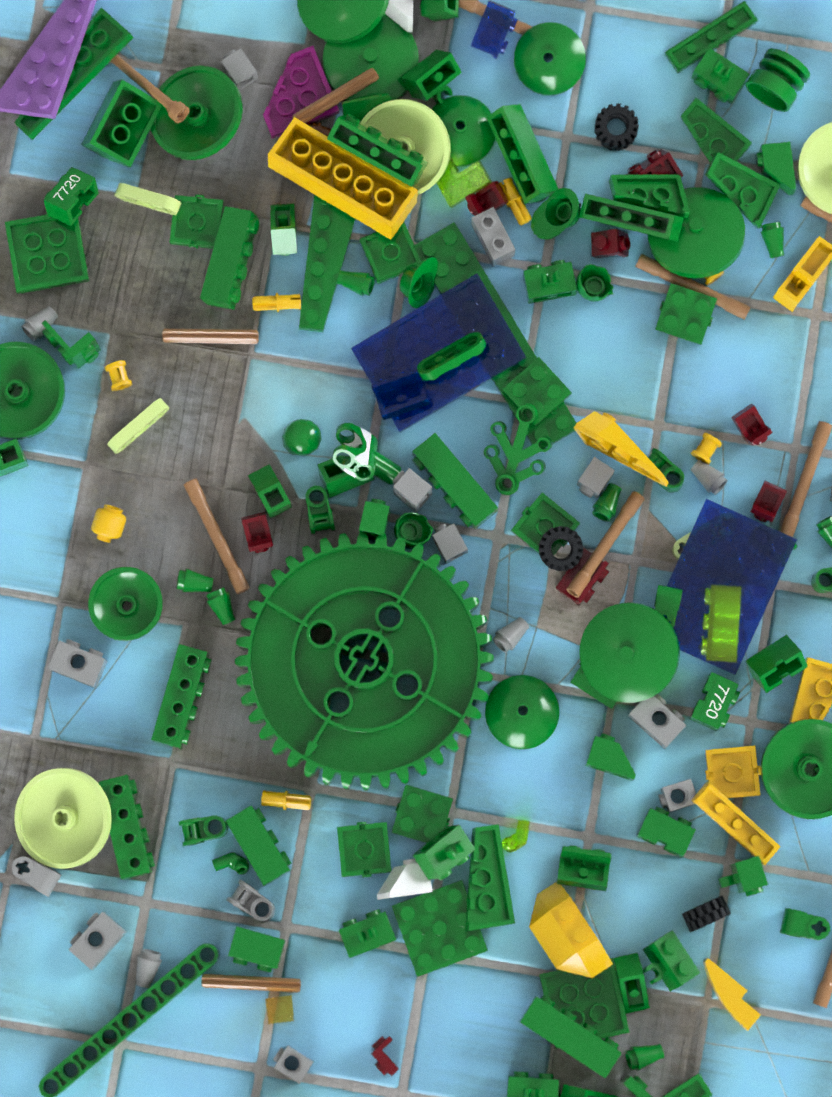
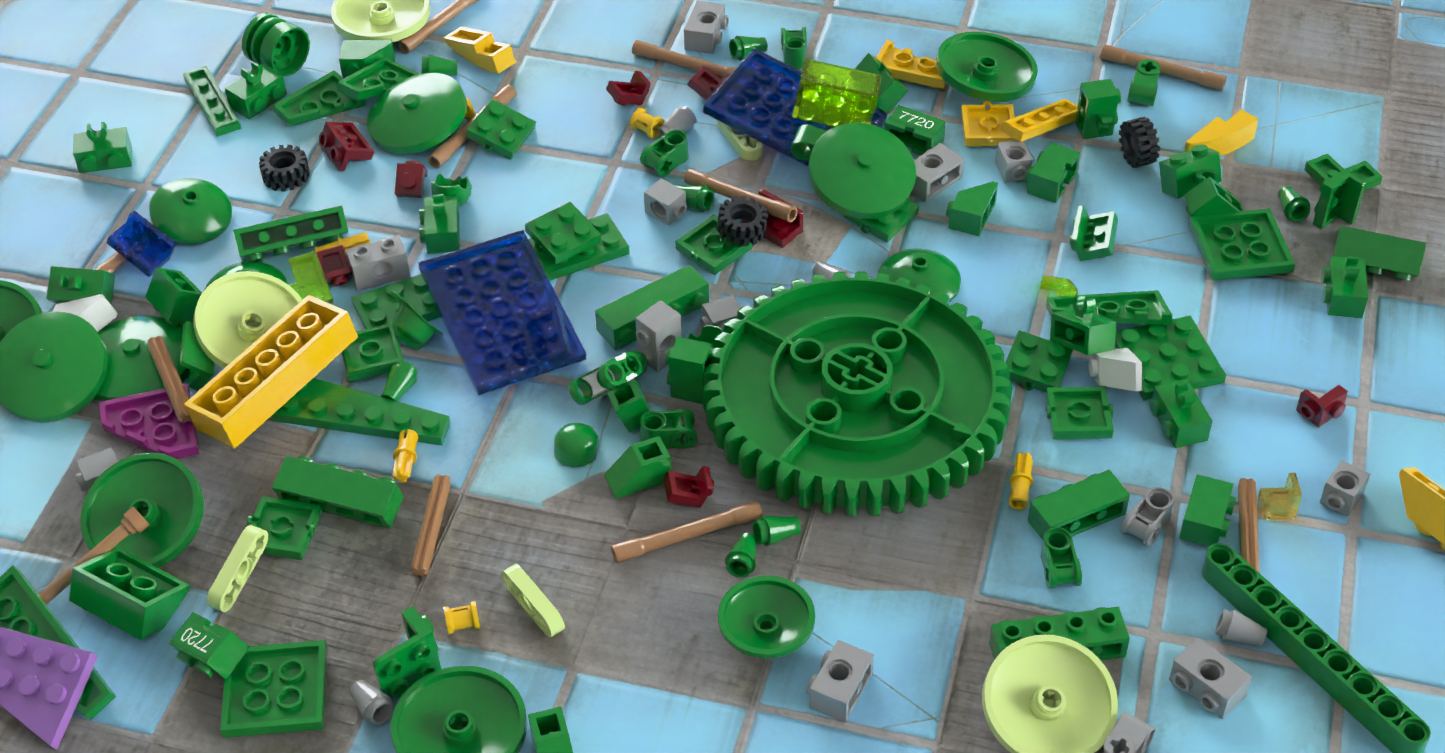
camera: 85 degrees left, 35 degrees down
yellow head [91,504,126,543] -> none
green brick [151,644,212,749] -> none
green arm [212,852,249,875] -> none
slope [270,203,297,256] -> none
green brick [327,114,428,187] -> none
green plate [417,332,486,381] -> none
green plant [484,403,553,495] -> none
green brick [519,995,622,1079] -> none
yellow wedge [529,882,613,978] -> none
green piece [531,188,582,240] -> none
yellow wedge [574,411,669,487] -> none
green brick [579,193,684,242] -> none
green wing [608,174,690,219] -> none

